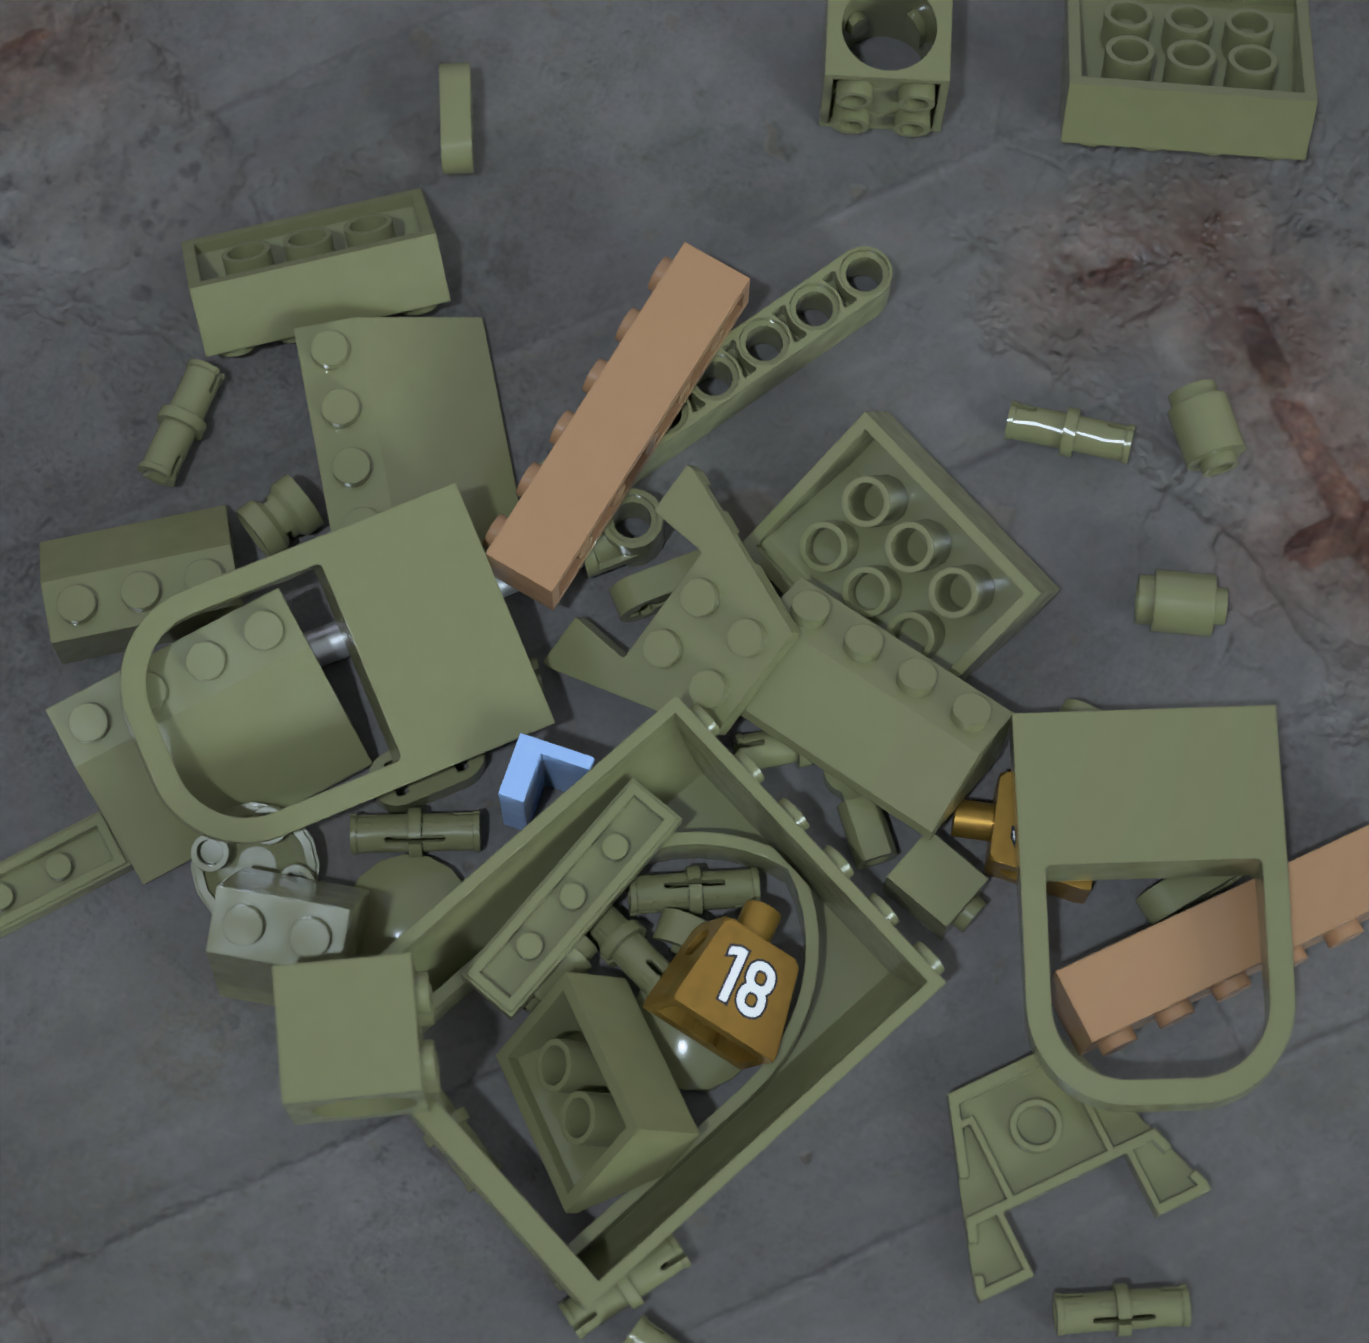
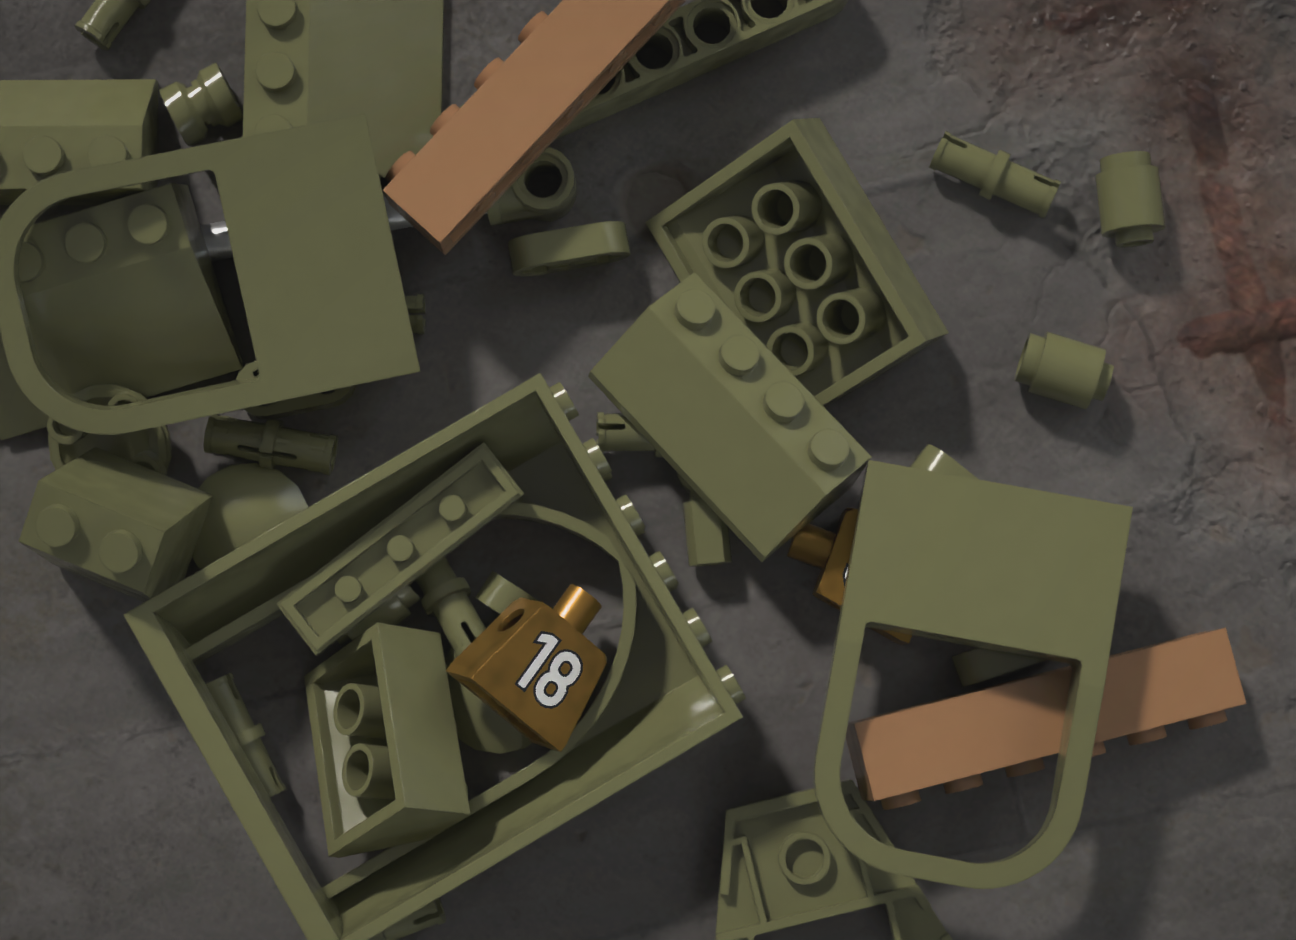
camera: 10 degrees right, 10 degrees up
olive brick [272,953,441,1125] -> none
light blue panel [498,733,596,830] -> none
olive wing [543,465,801,735] -> none
olive pin [627,865,760,917] -> none
olive brick [883,834,988,940] -> none

